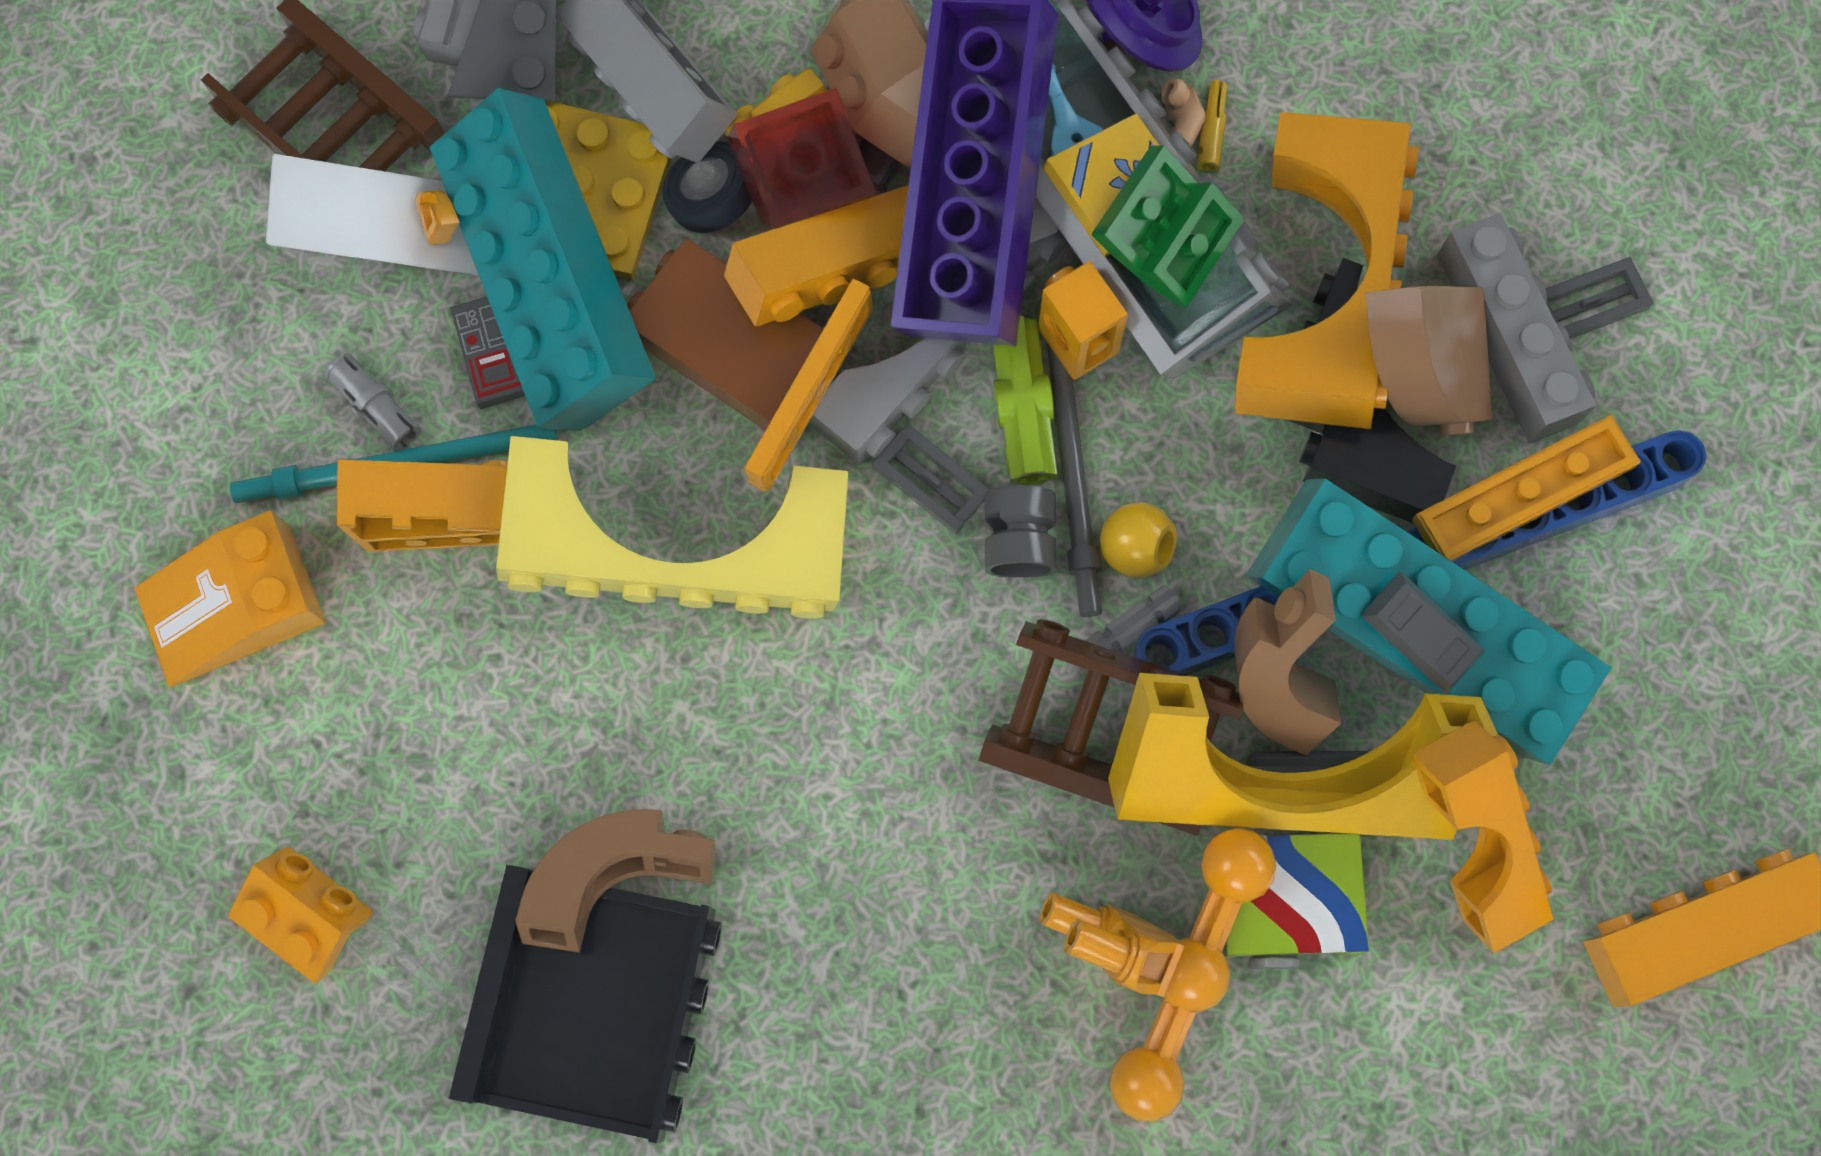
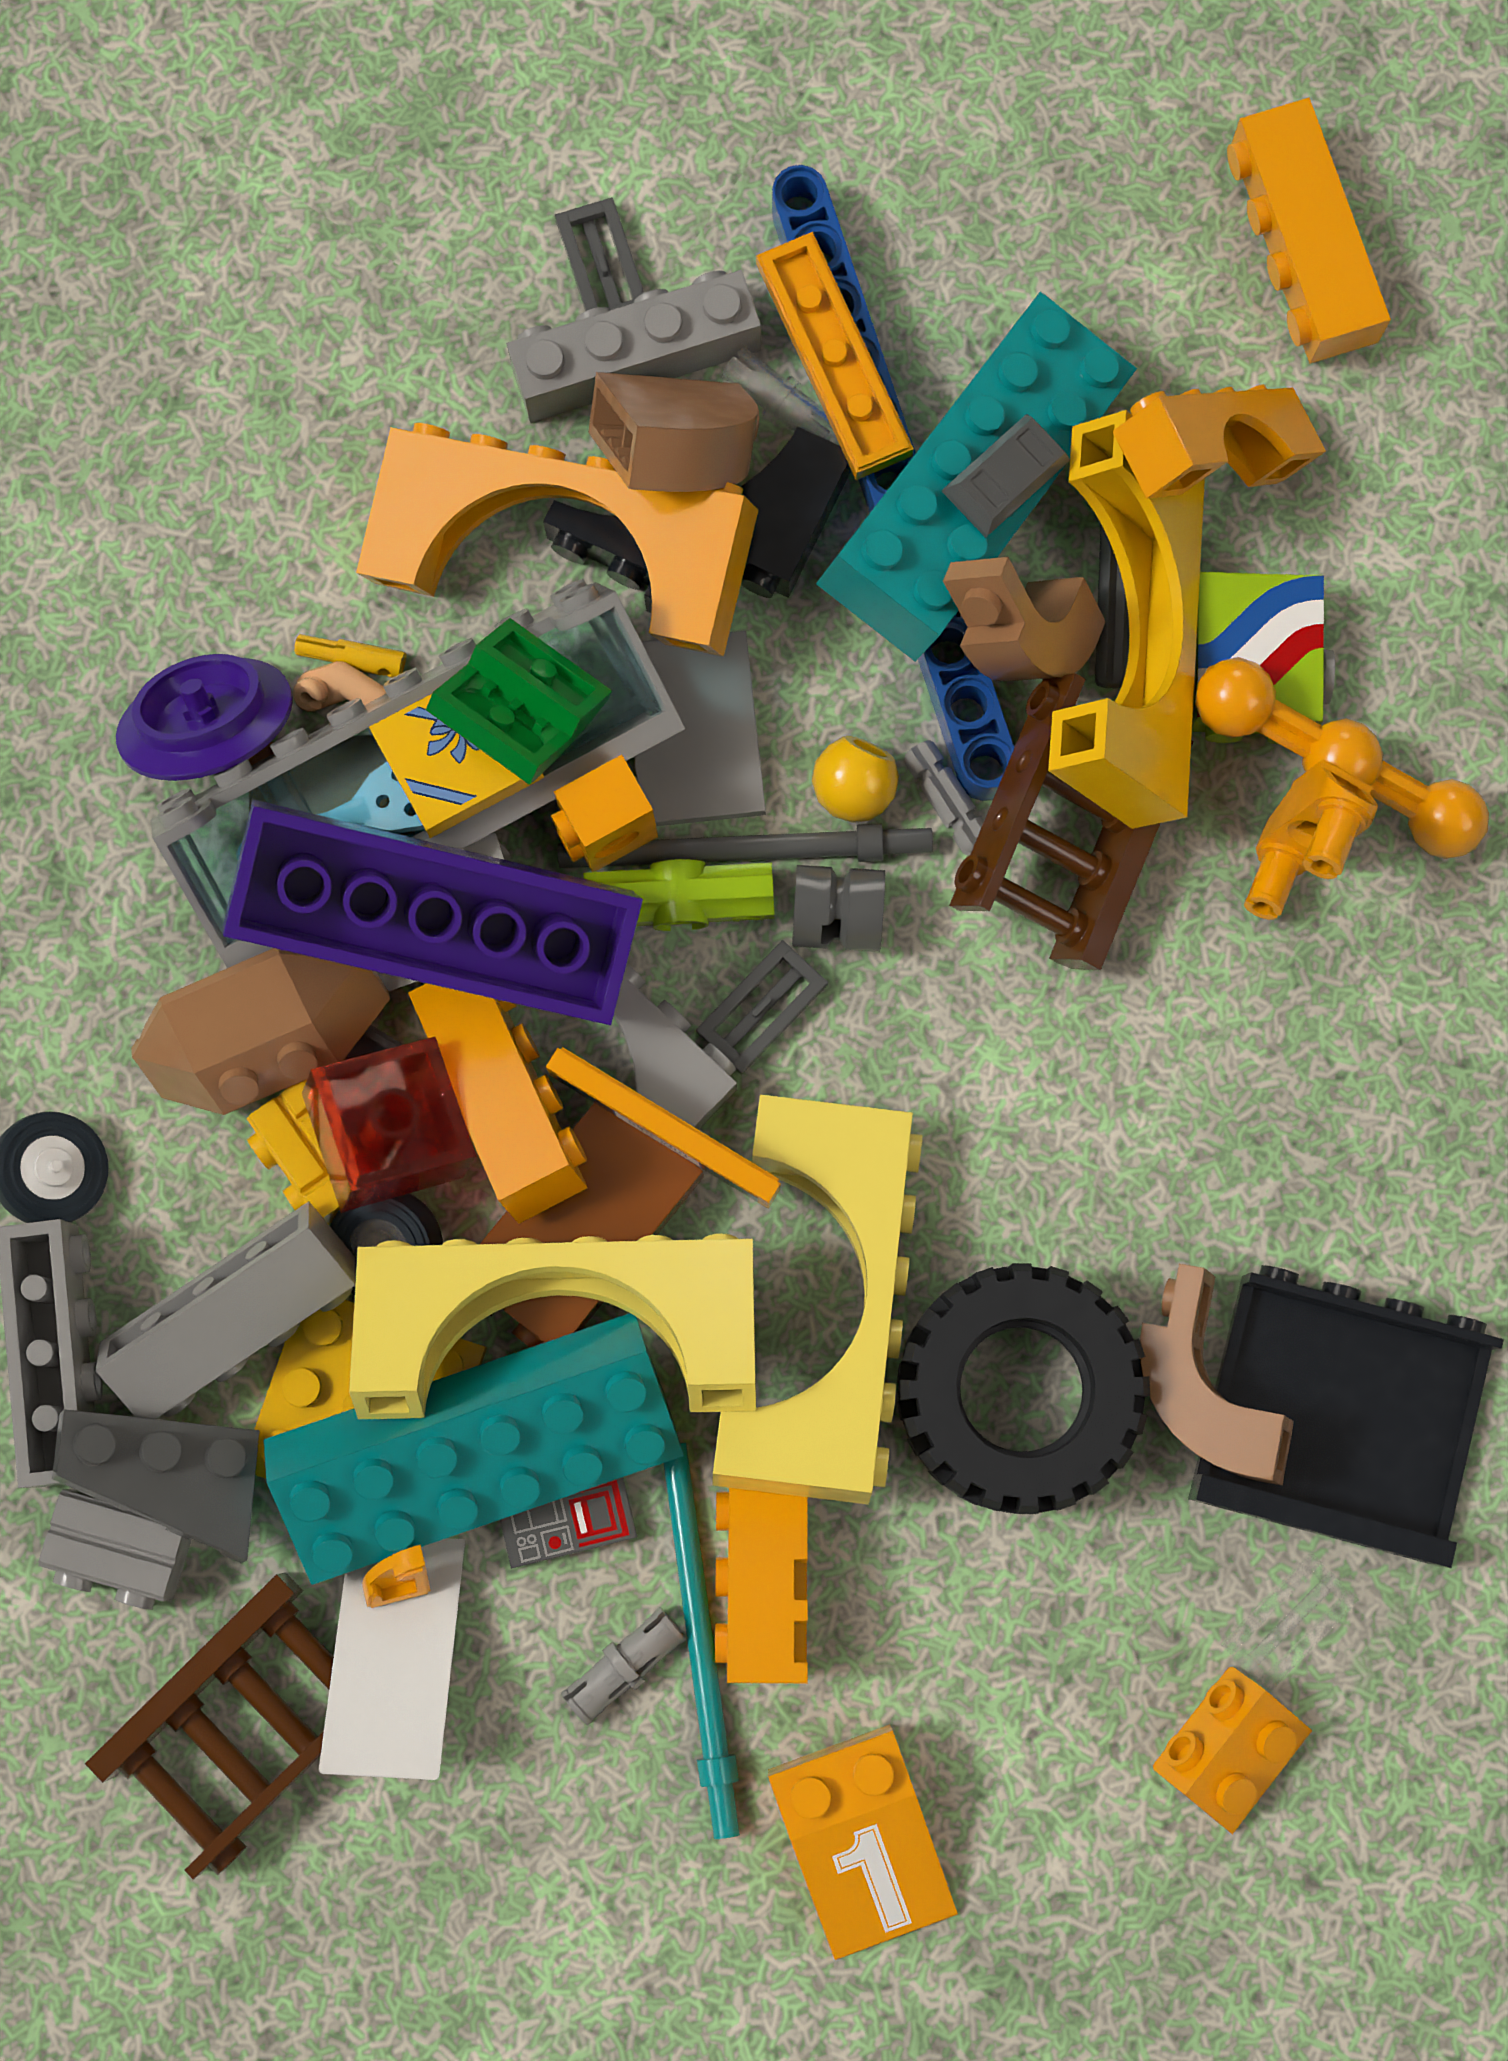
camera: 90 degrees left, 5 degrees up
none -> light yellow arch [349,1234,756,1419]
none -> light grey tile [626,630,766,826]
none -> clear pin [721,346,834,440]
none -> black tyre [897,1263,1150,1514]

